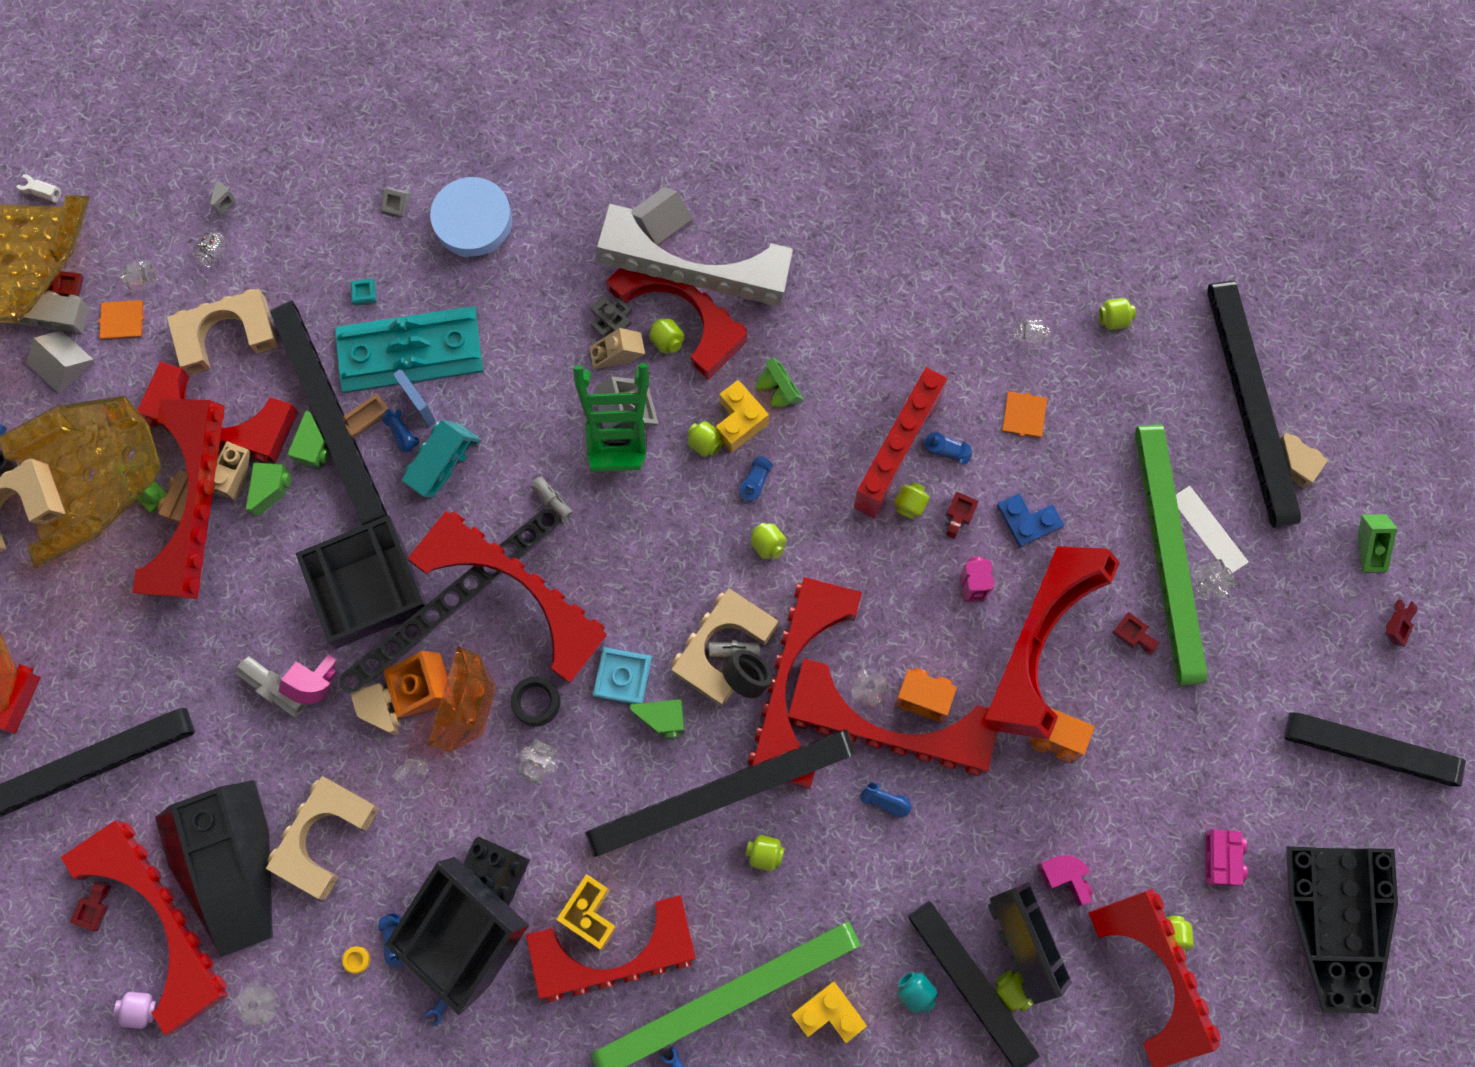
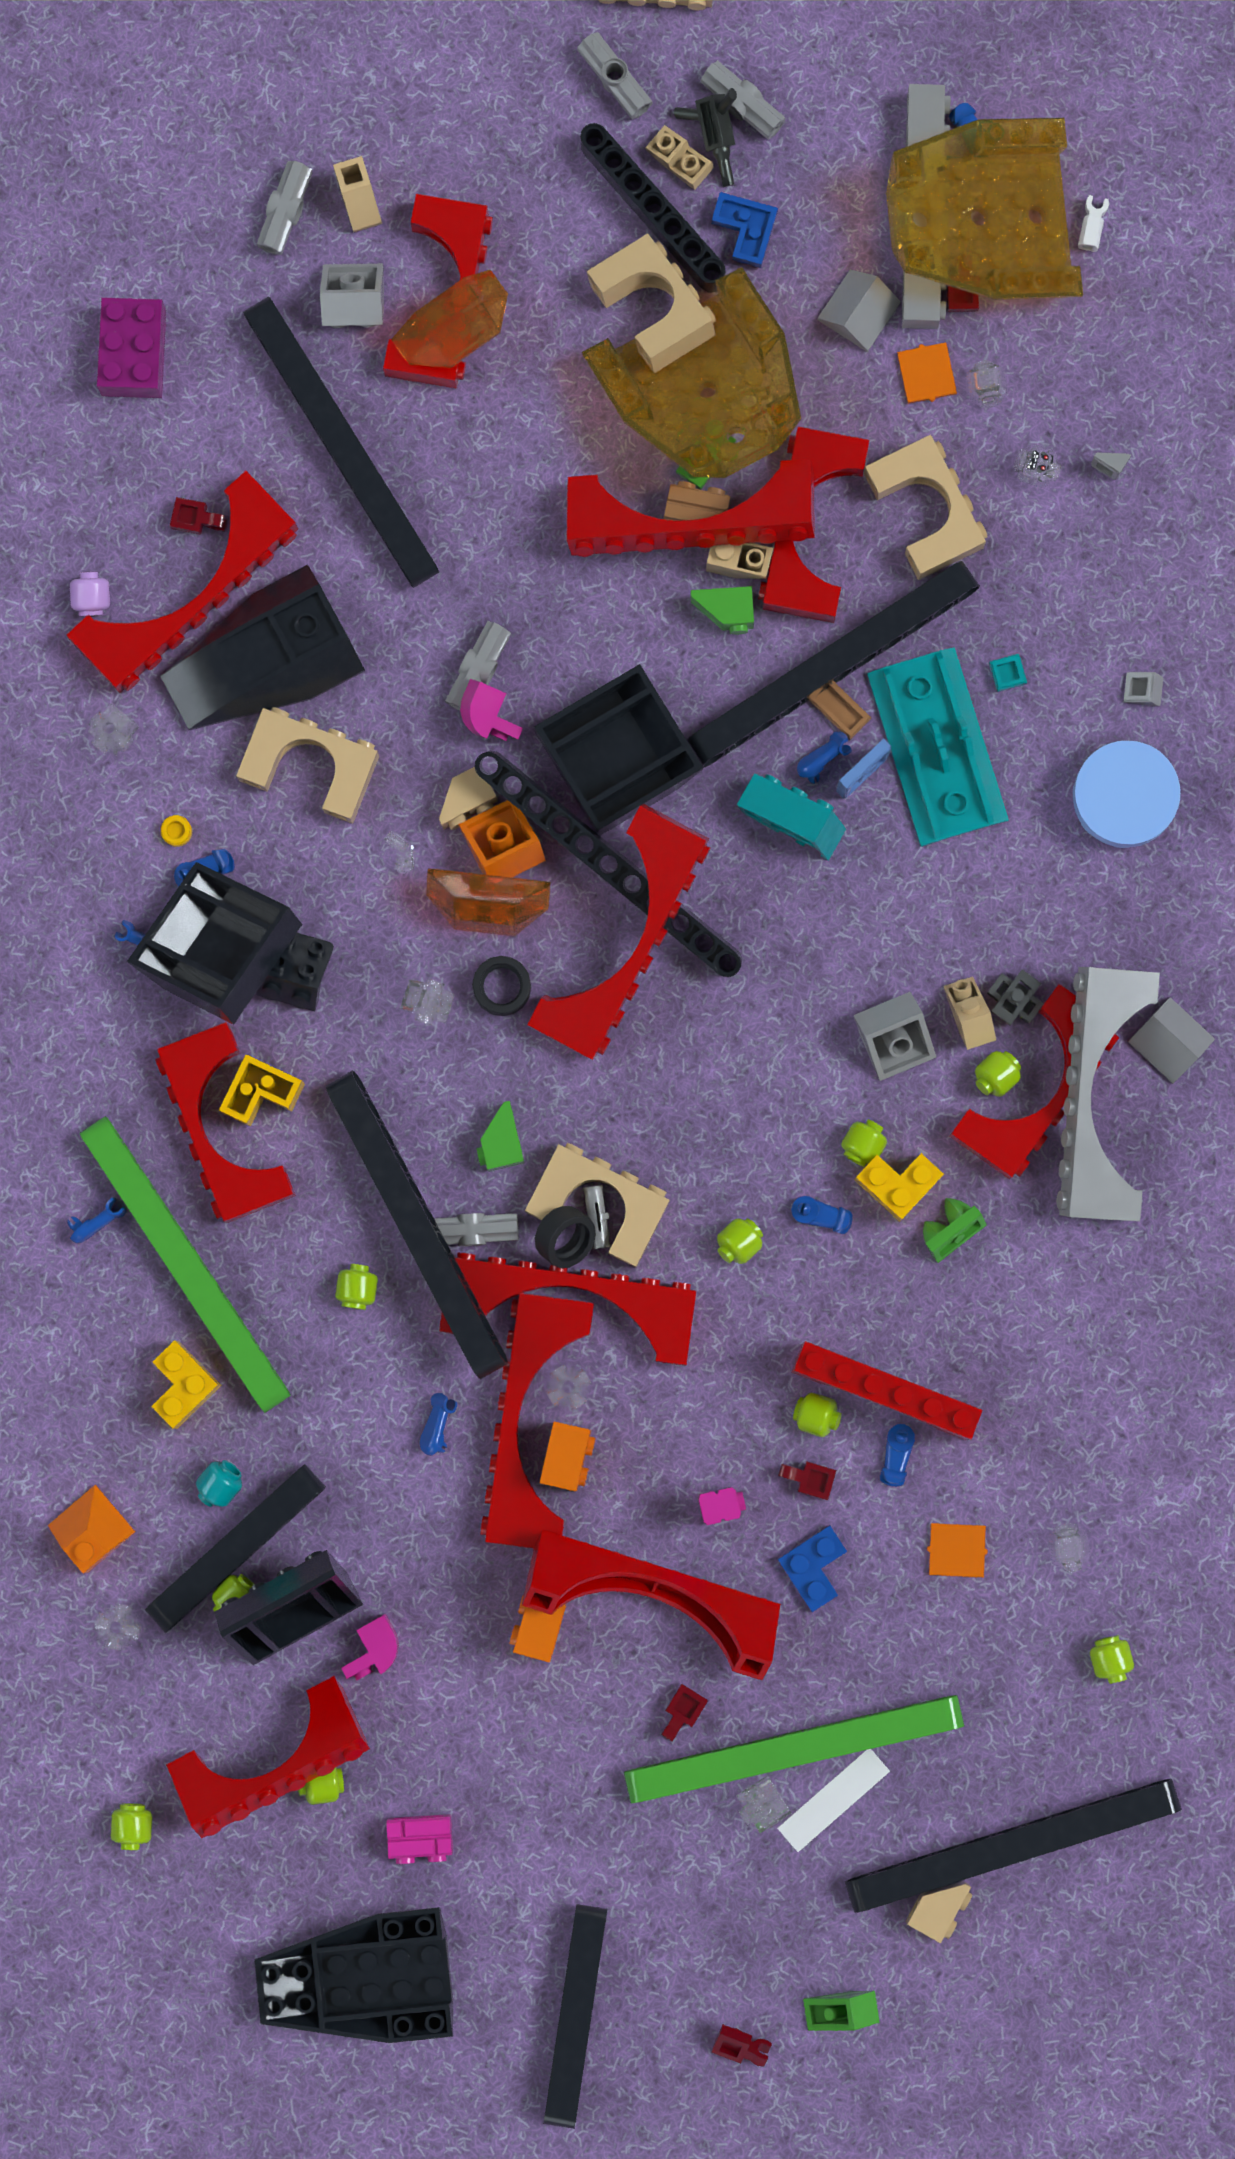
camera: 85 degrees right, 10 degrees up
bright green slope [287,411,330,470] -> none
light grey pin [531,476,574,522] -> none
green hand [573,363,649,472] -> none
medium azure tile [592,647,652,704] -> none
none -> light grey piece [435,1213,519,1246]

